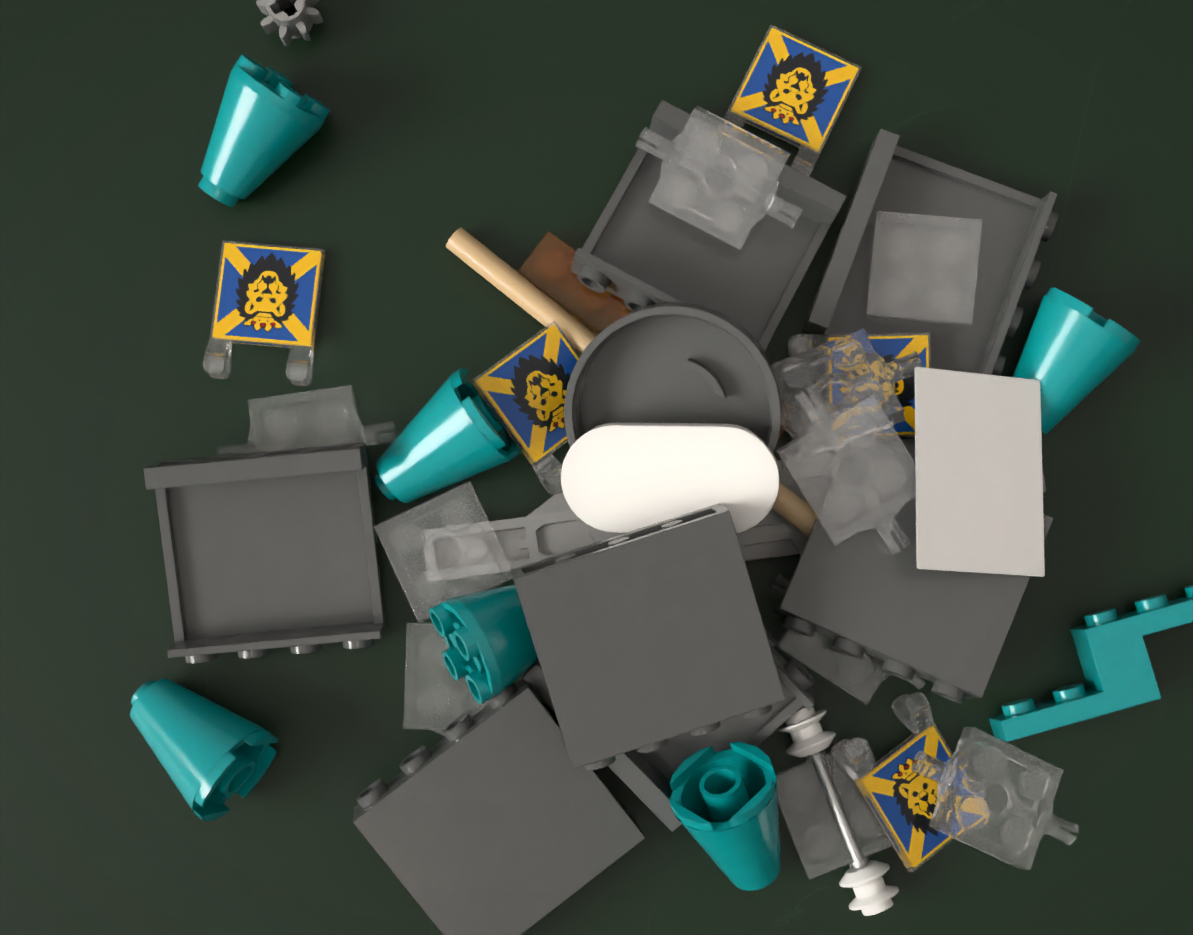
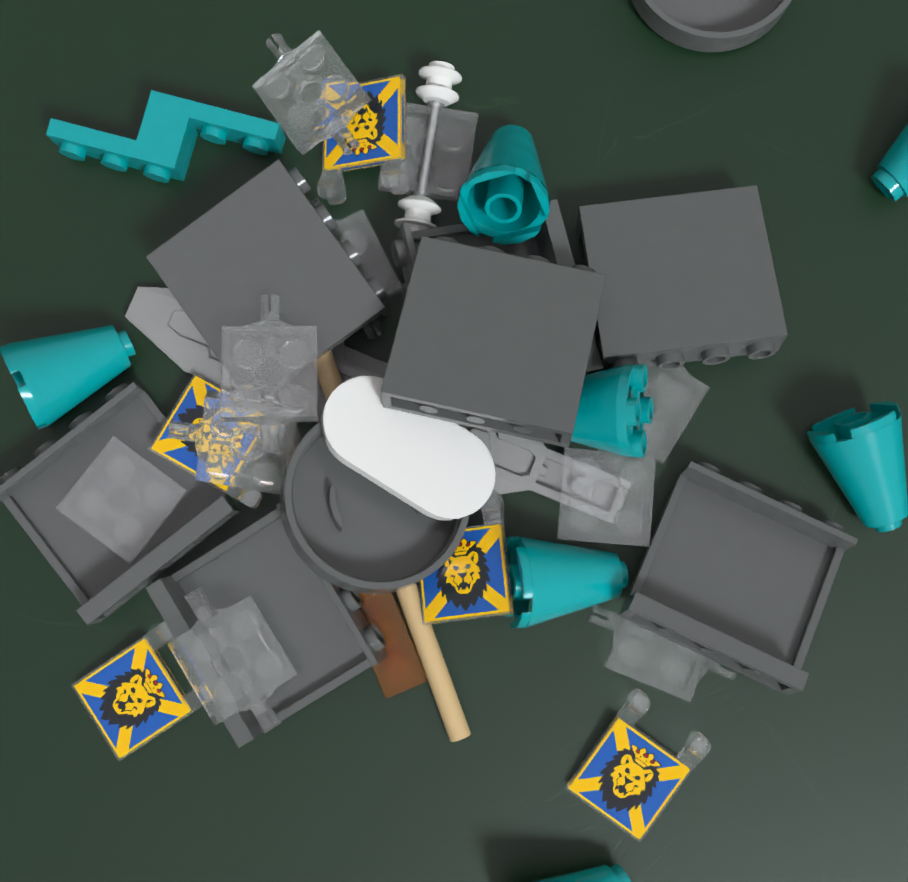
camera: 150 degrees left, 0 degrees up
white sticker [914,367,1045,577] -> none

